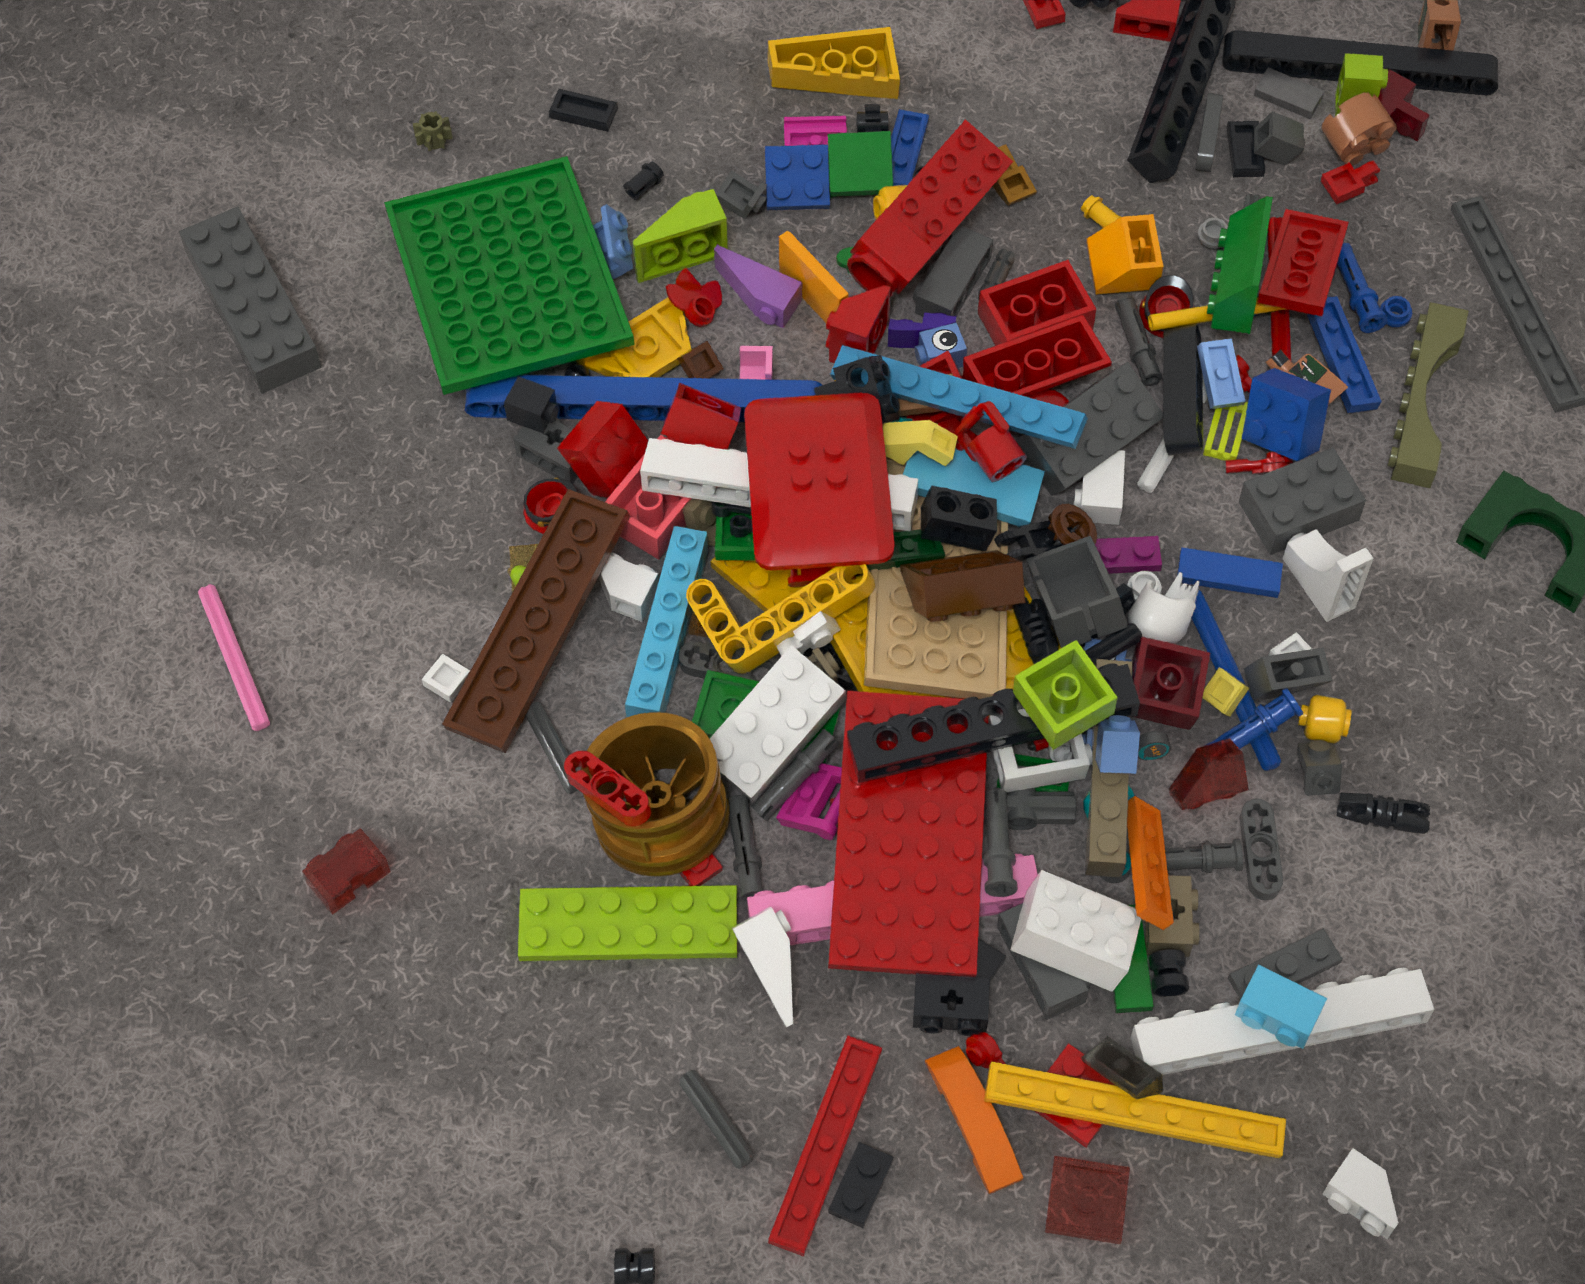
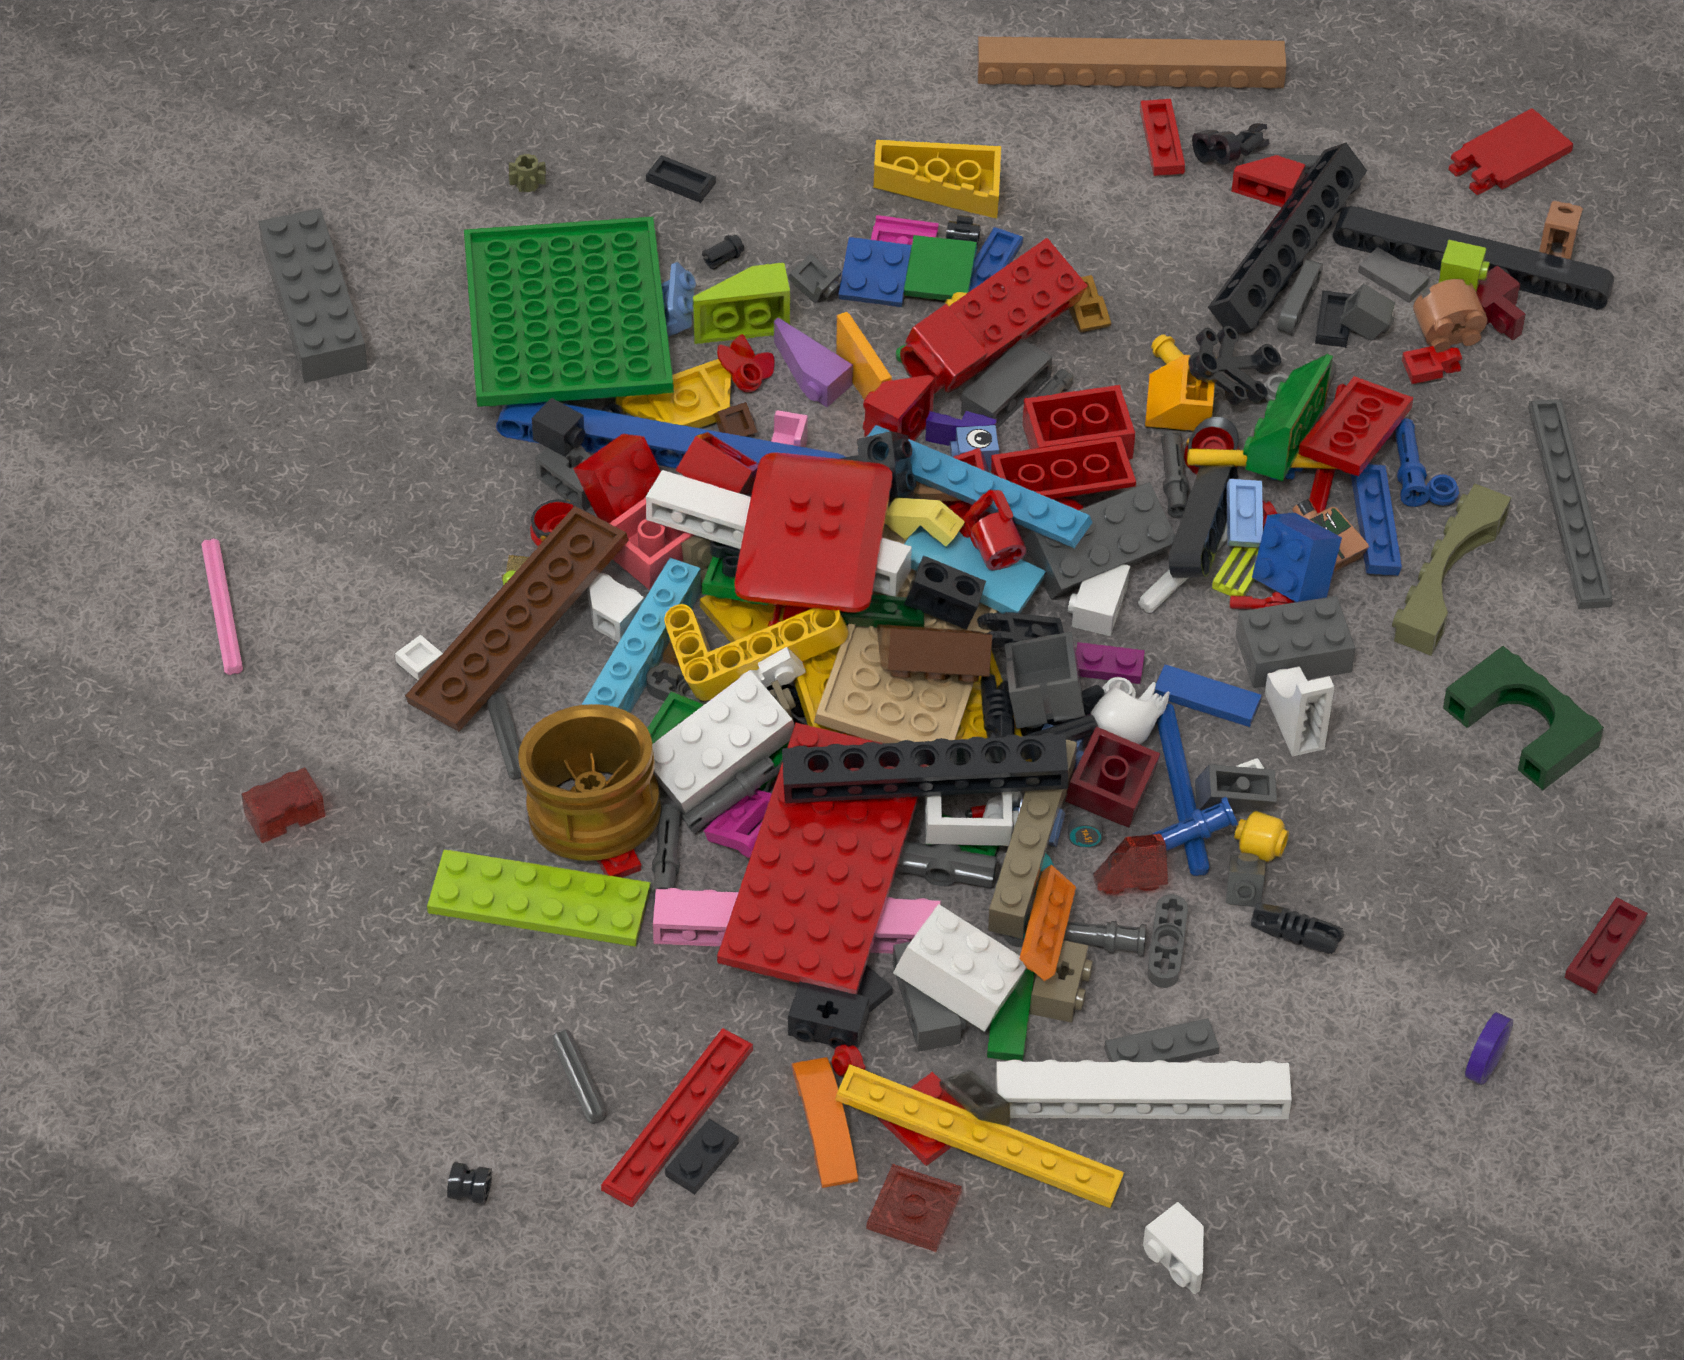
camera: 10 degrees right, 10 degrees down
red beam [564,751,651,826] -> none
white slope [732,907,793,1027] -> none
dark grey pin [983,789,1018,897] -> none
lime brick [1013,640,1118,750] -> none
reddish brown gear [1048,504,1097,545] -> none
medium blue brick [1095,715,1140,774] -> none
black wheel [1148,949,1189,997] -> none
light yellow tile [1203,667,1249,717] -> none
medium azure brick [1235,964,1327,1049] -> none
none -> black plant [1188,326,1281,406]

